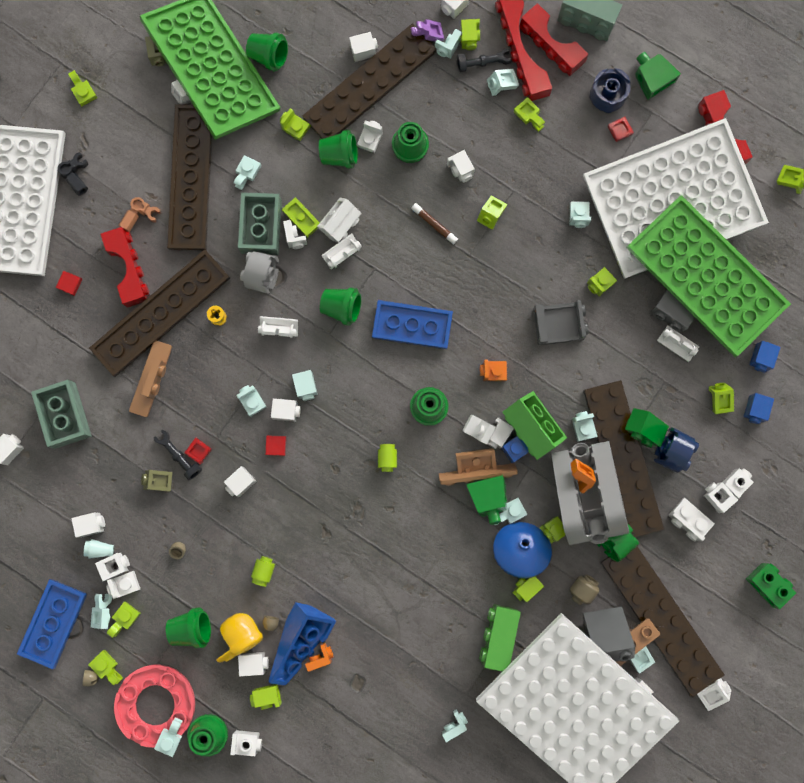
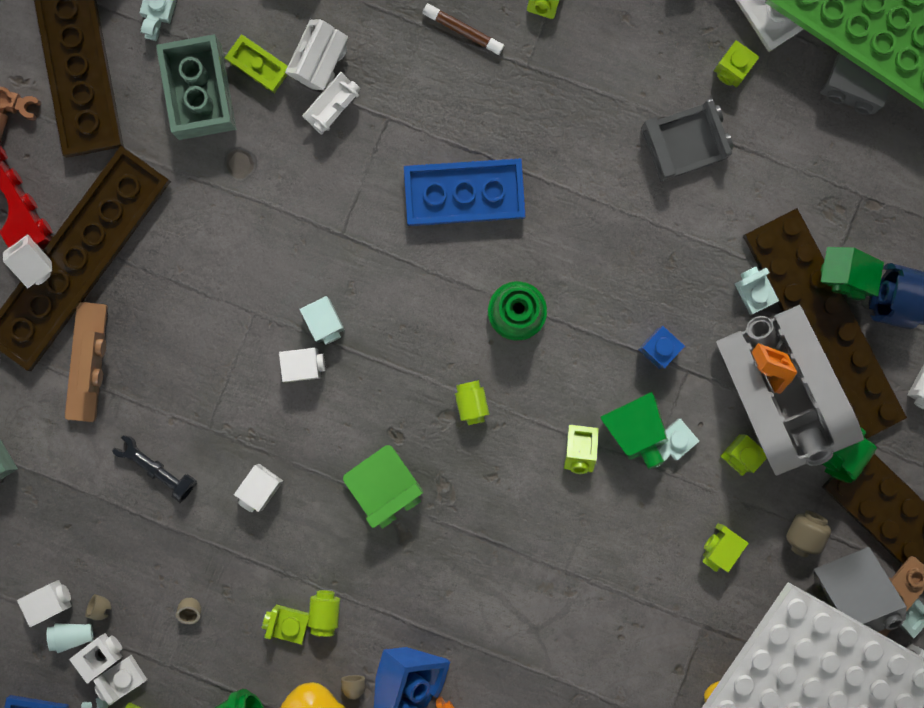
camera: 15 degrees left, 5 degrees up
olive bracket [141,470,173,492] -> none
red tile [184,438,212,465] -> none
yellow bush [207,306,227,326] -> none
light aqua bracket [236,385,267,417] -> none
light grey brick [240,251,279,294] -> none
white hinge [258,316,298,338] -> none
red tile [265,436,286,456] -> none
white bracket [283,220,307,249] -> none
green piece [320,287,361,326] -> none
medium nougat bracket [439,448,518,486] -> none
white bracket [463,415,496,444] -> none
bright green brick [479,604,521,672] -> none
orange bracket [480,360,507,381] -> none
white brick [487,418,514,449] -> none
blue dish [493,522,552,578] -> none
bright green brick [503,391,567,460] -> none
white hinge [657,325,699,362] -> none
none -> white brick [3,234,52,288]
none -> dark tan hinge [85,594,111,620]
none -> lime bracket [262,605,309,645]
none -> bright green bracket [343,445,424,529]
none -> bracket [564,425,599,474]

